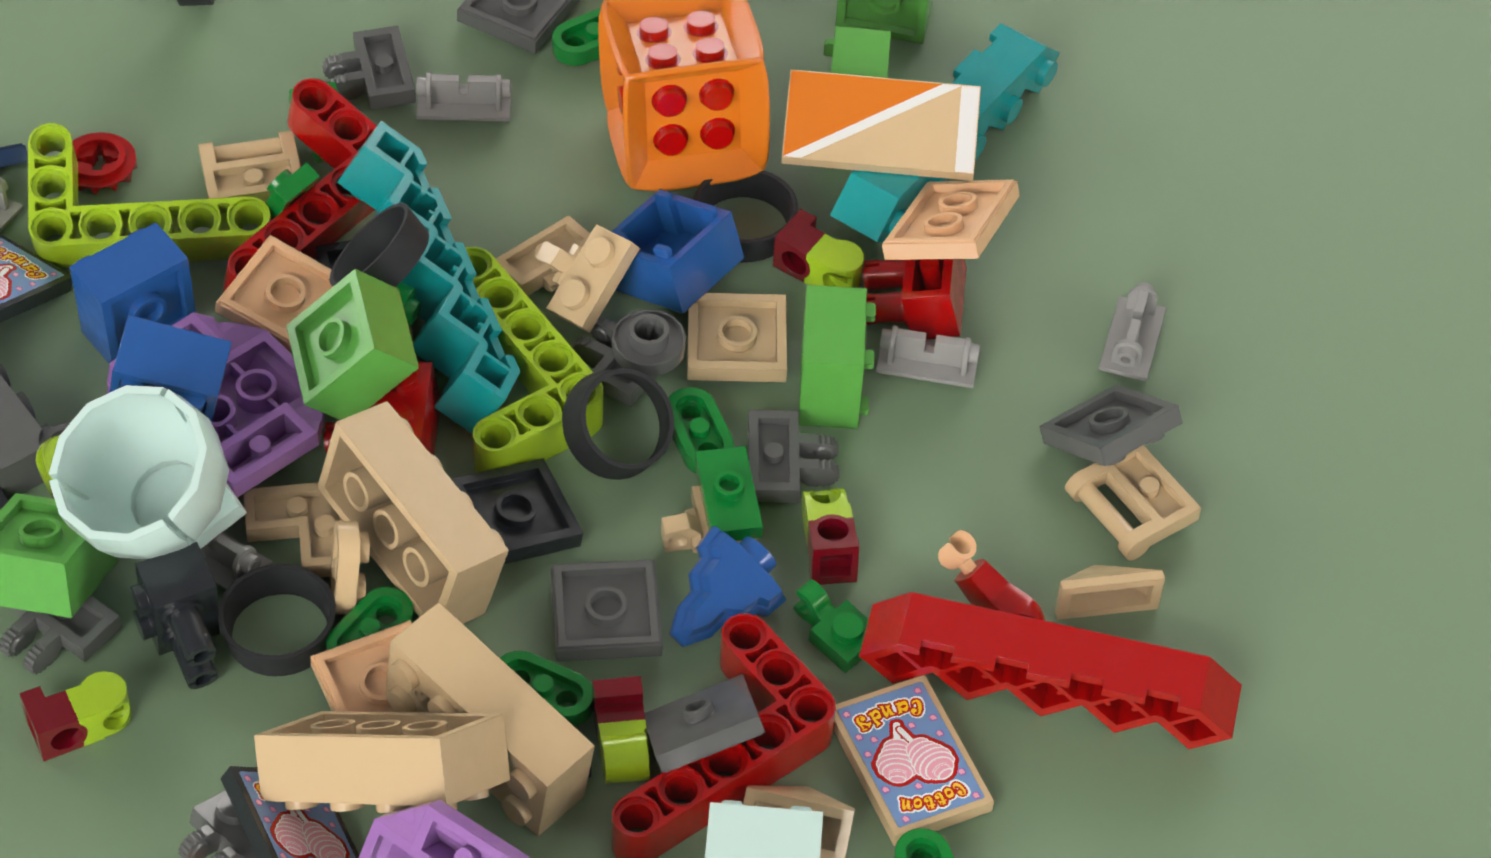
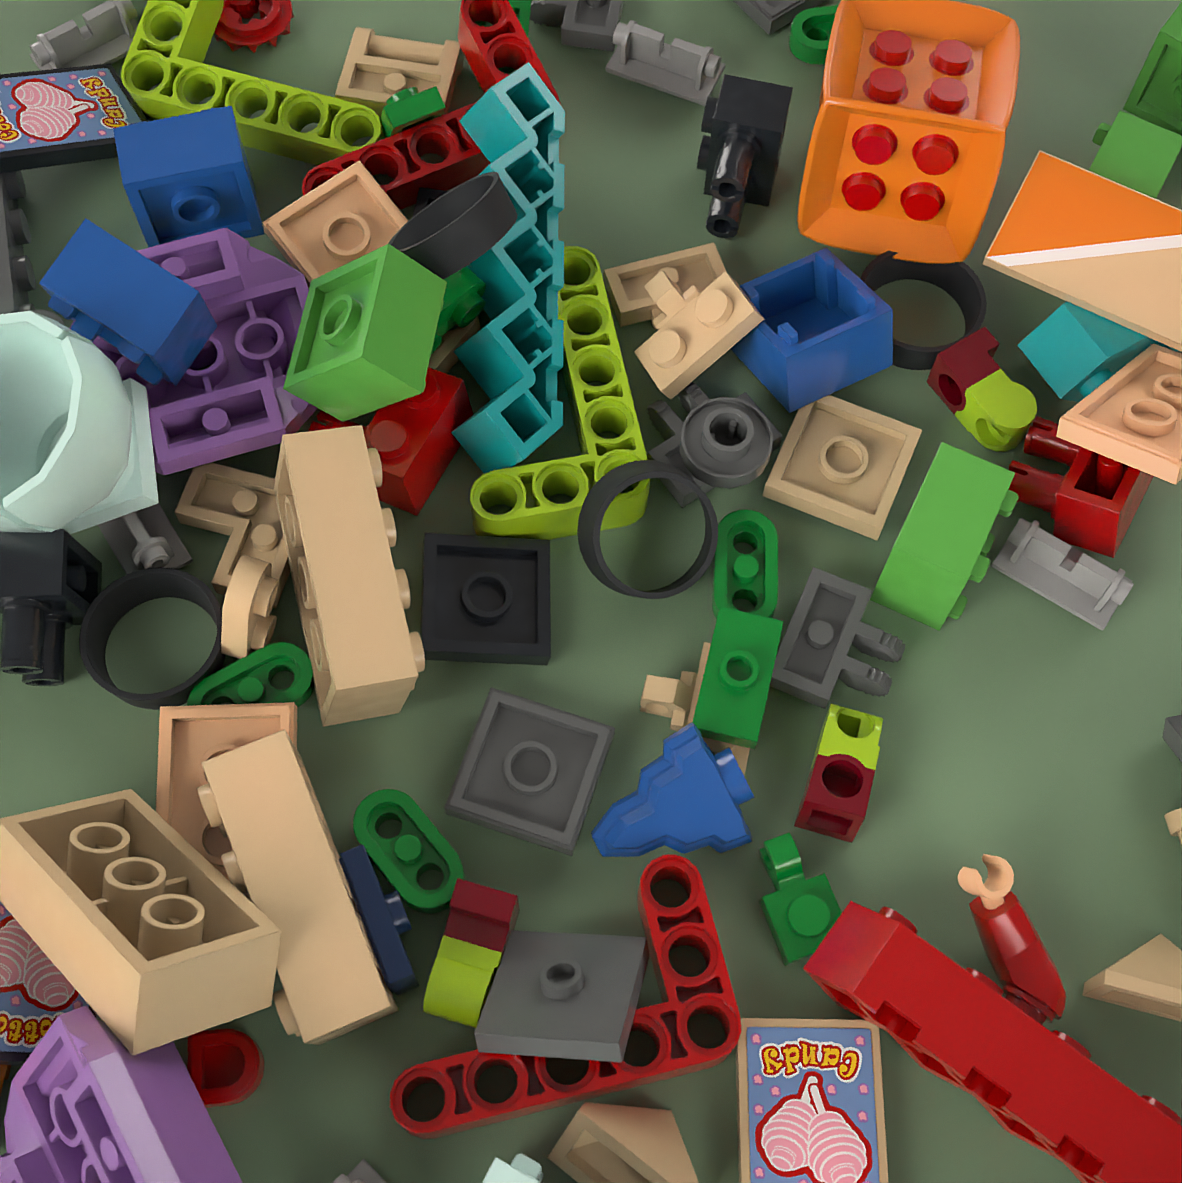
camera: 25 degrees right, 15 degrees up
none -> black brick [697,74,793,238]

